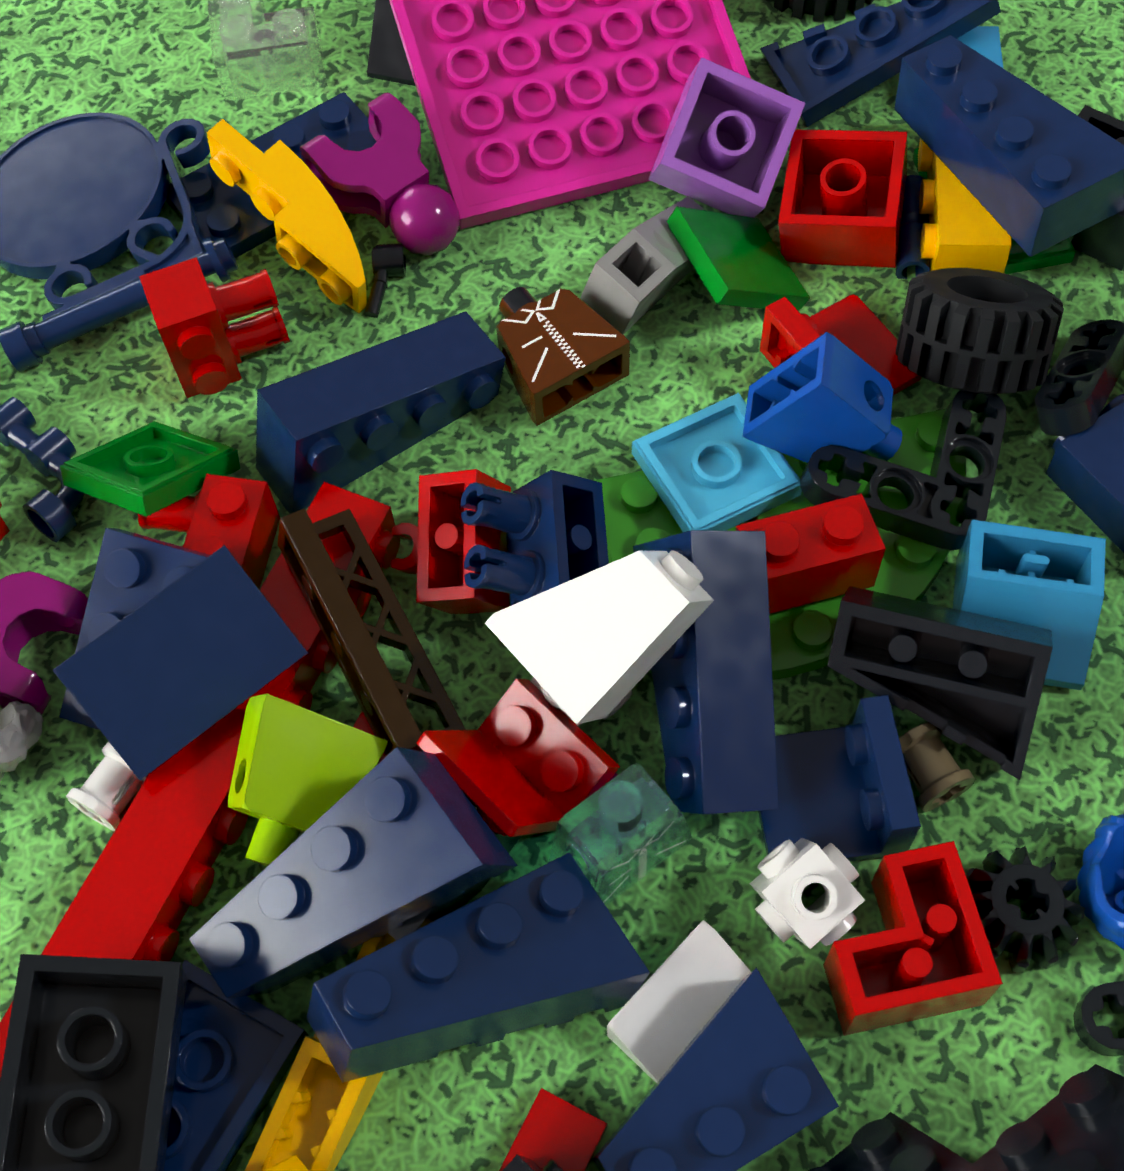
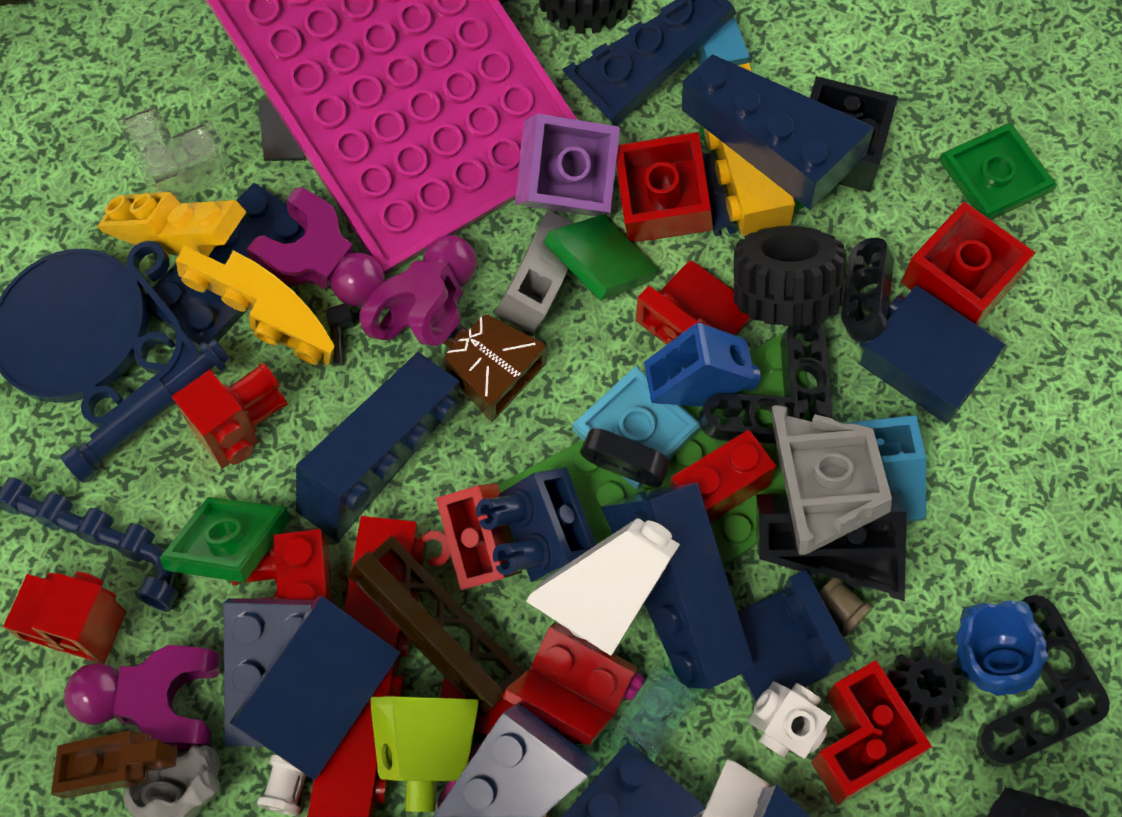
camera: 20 degrees left, 5 degrees up
none -> yellow slope [97,192,246,257]
none -> magenta piece [359,235,478,346]
none -> black beam [580,428,671,487]
none -> light grey wing [771,405,892,555]

